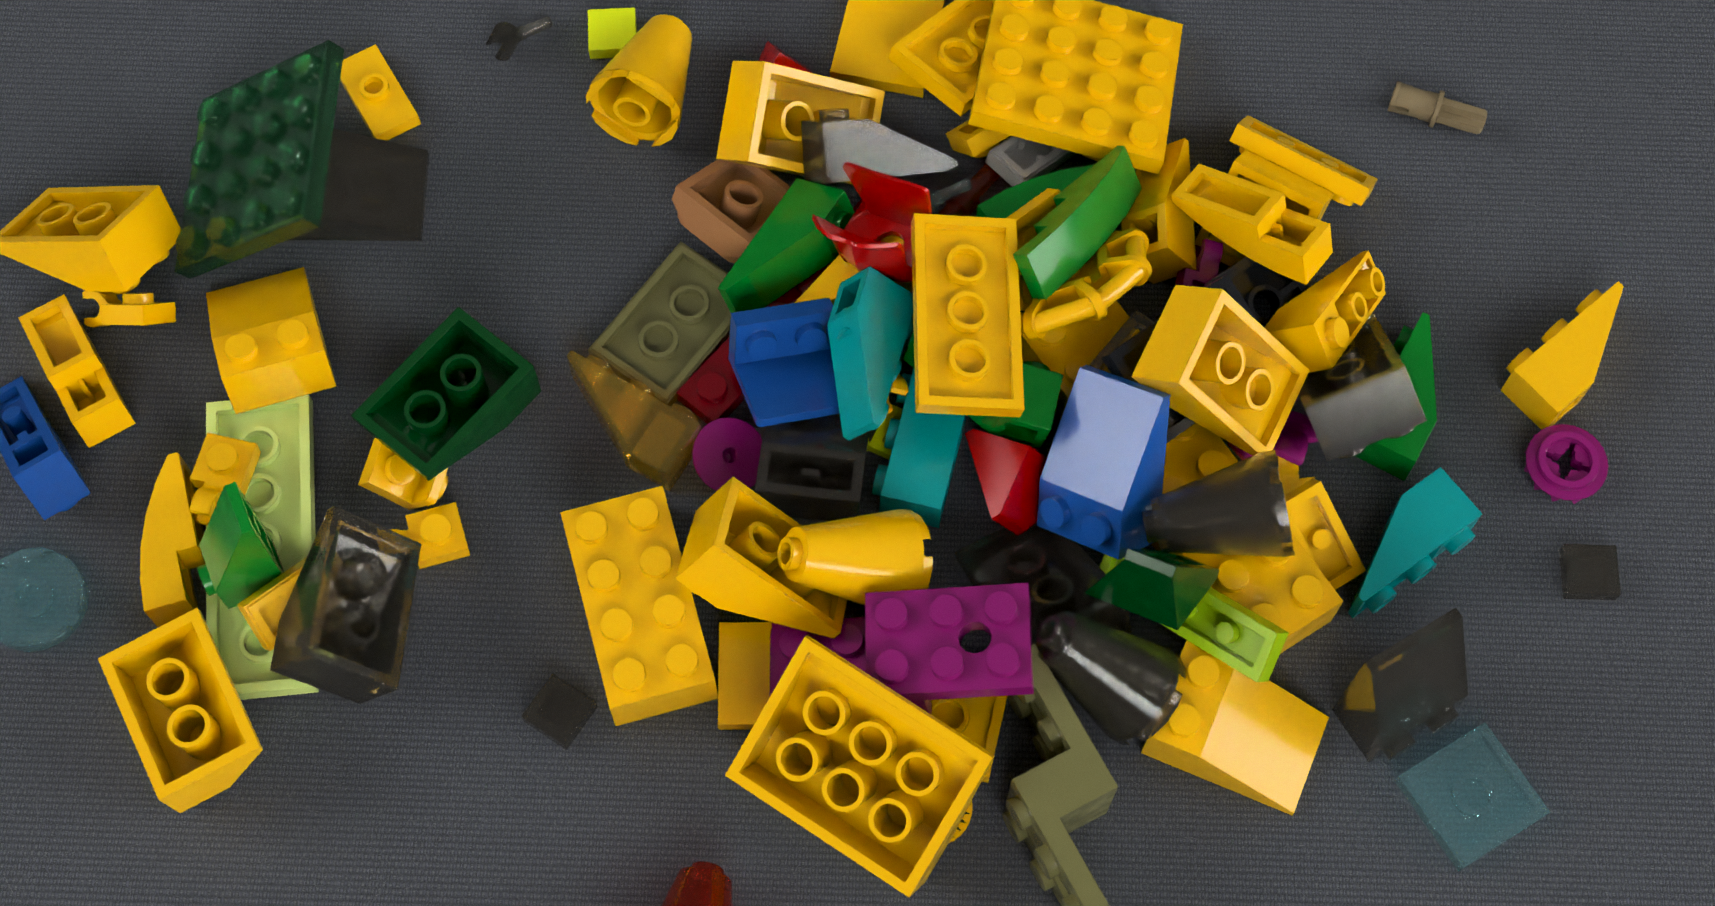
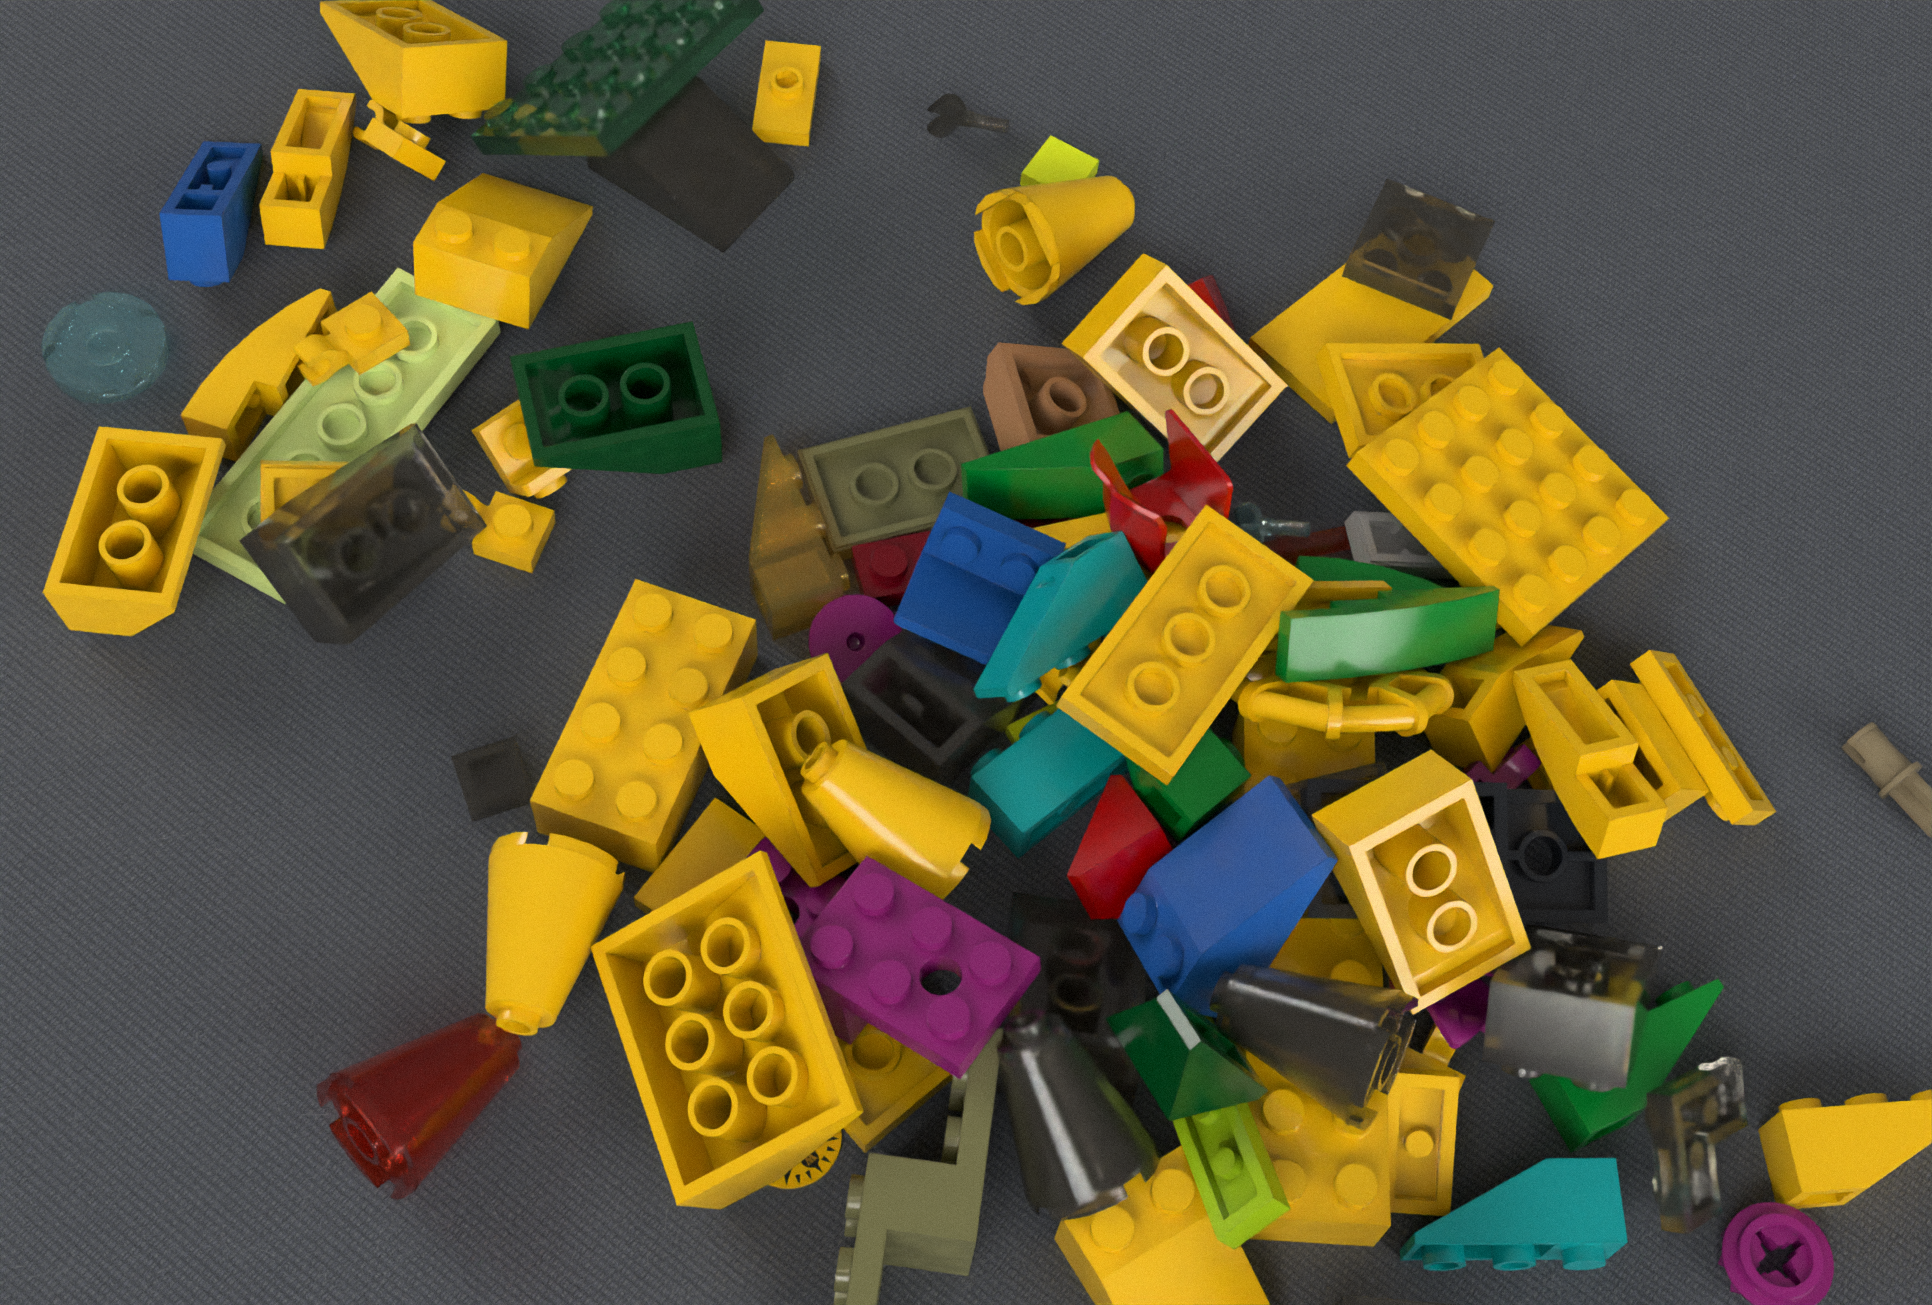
camera: 30 degrees right, 5 degrees down
green slope [197,482,284,609] -> none
clear smoke slope [801,108,958,184] -> none
yellow plate [946,120,1010,158] -> none
yellow slope [1264,250,1386,373] -> none
none -> yellow cone [485,832,626,1036]
none -> clear smoke plate [1645,1056,1748,1234]

